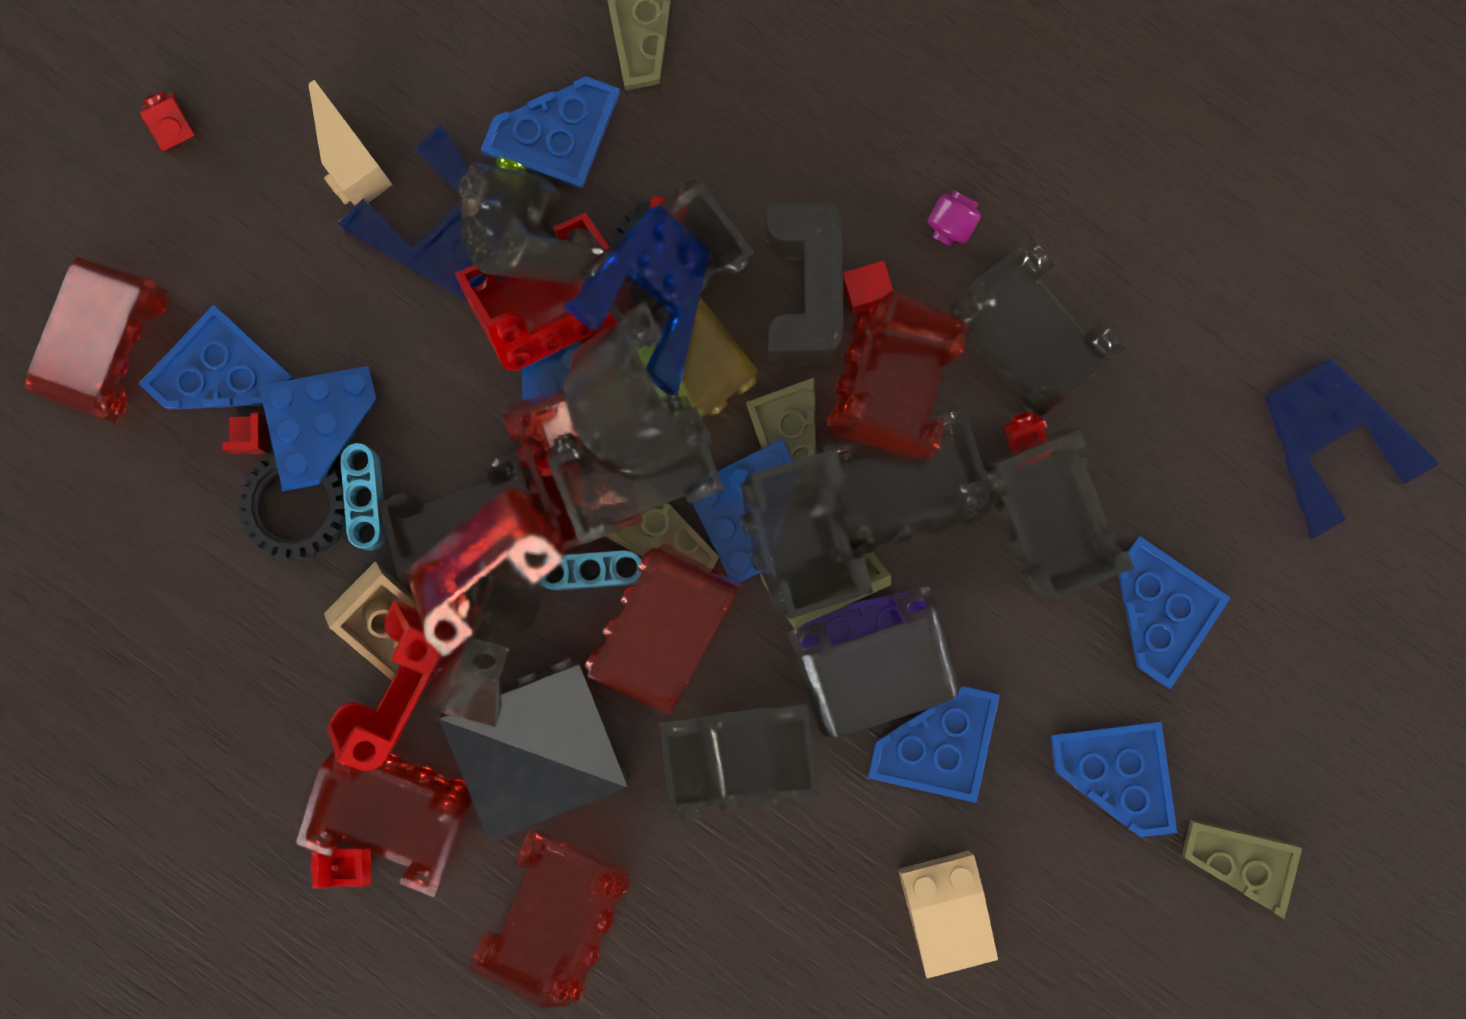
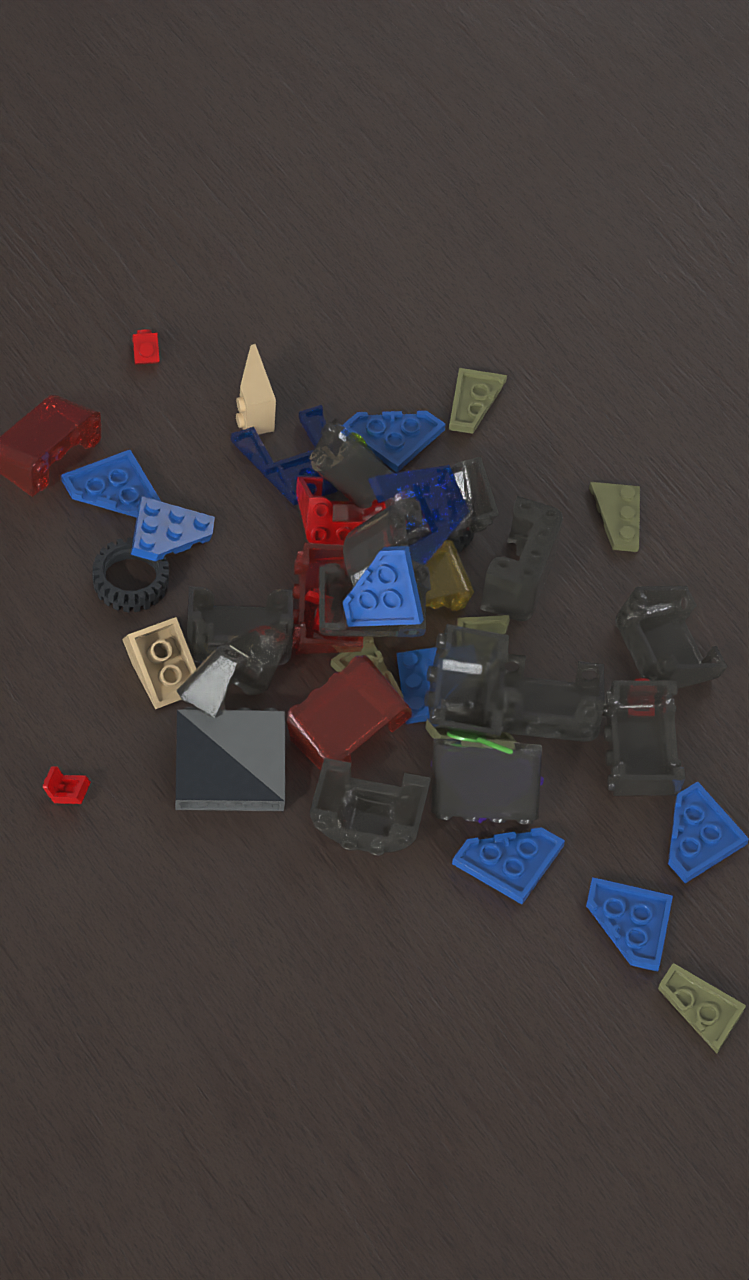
camera: 10 degrees right, 30 degrees down
red panel [222,413,269,454] -> none
clear red windscreen [296,751,473,897] -> none
red windscreen [326,599,453,771] -> none
medium azure beam [341,443,387,551] -> none
clear red windscreen [408,489,564,658] -> none
clear red windscreen [469,829,630,1008] -> none
medium azure beam [536,551,645,591] -> none
clear red windscreen [827,289,968,460] -> none
red panel [841,261,895,314] -> none
tan slope [898,851,998,978] -> none
magenta head [927,190,981,247] -> none
none -> plate [343,546,424,627]
none -> bright green piece [447,730,513,754]
none -> olive wing [589,482,640,552]

